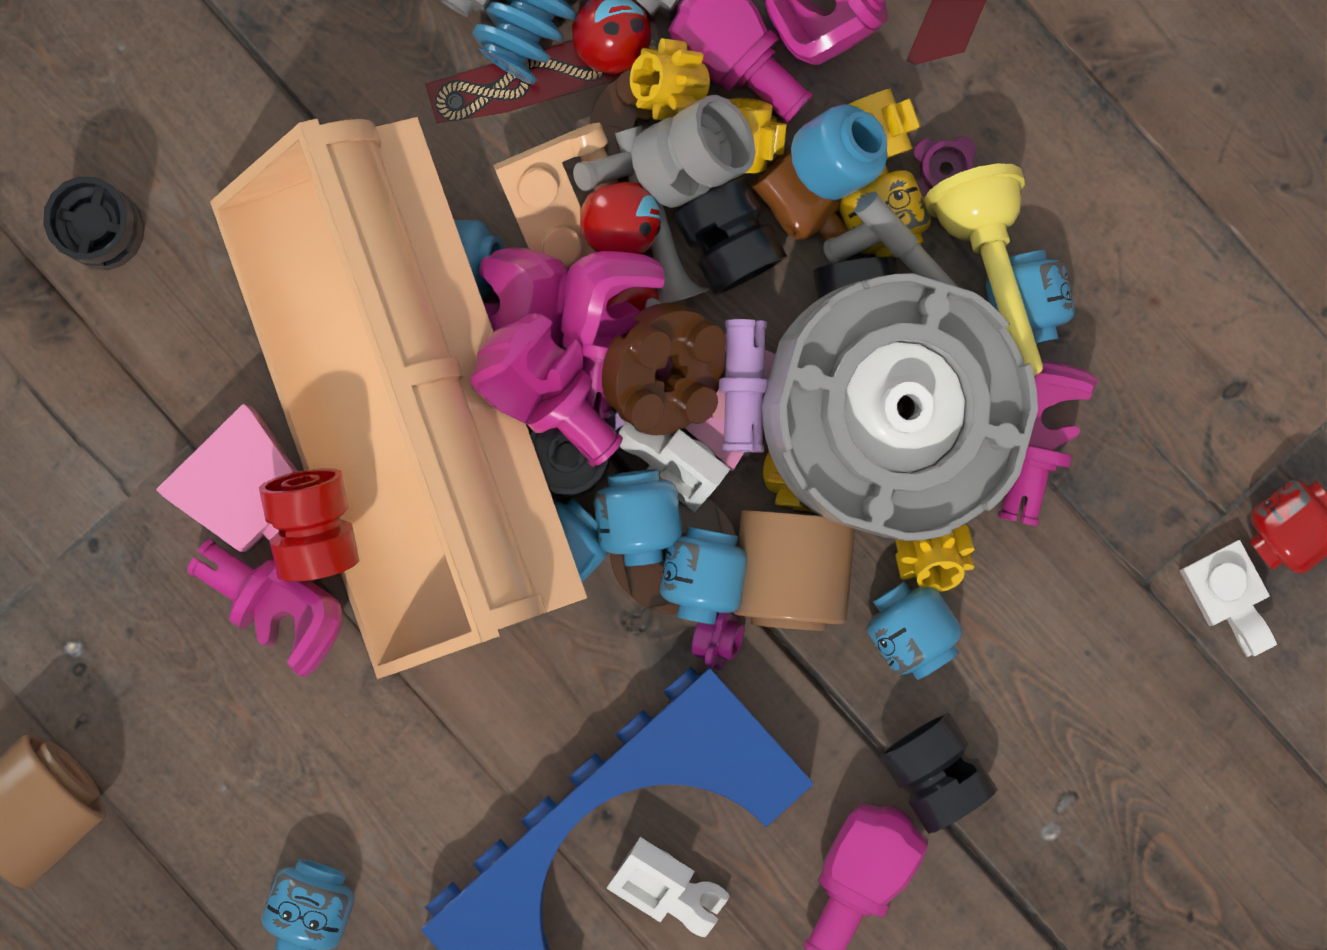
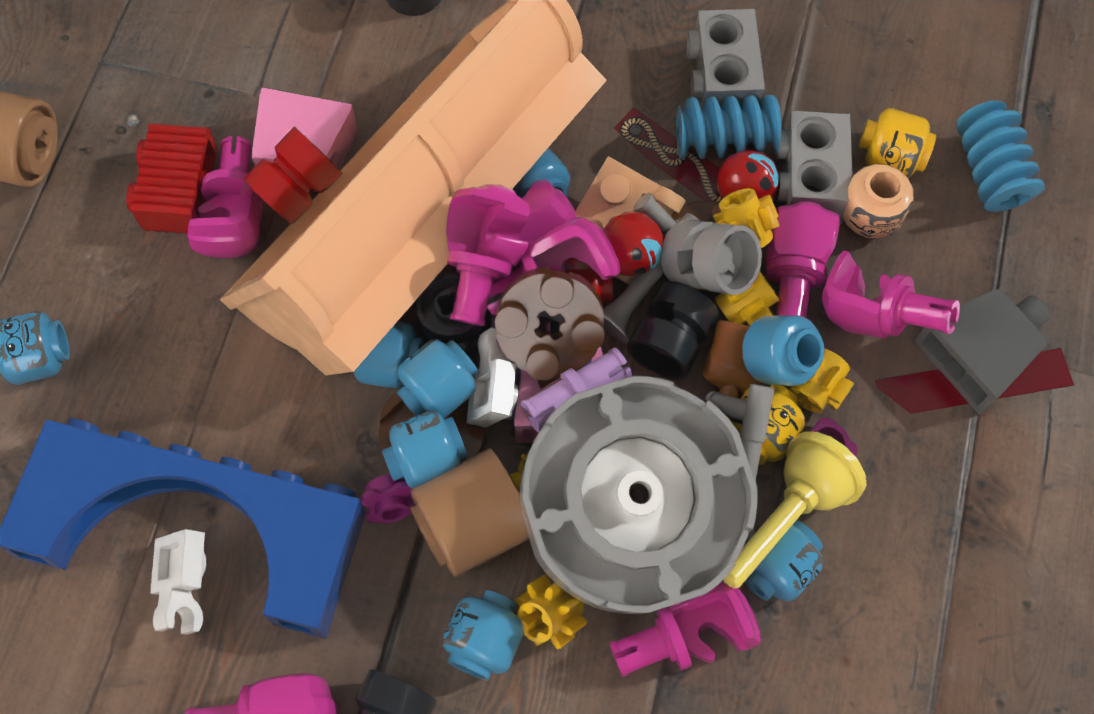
camera: 55 degrees right, 20 degrees down
none -> red brick [126,123,218,235]

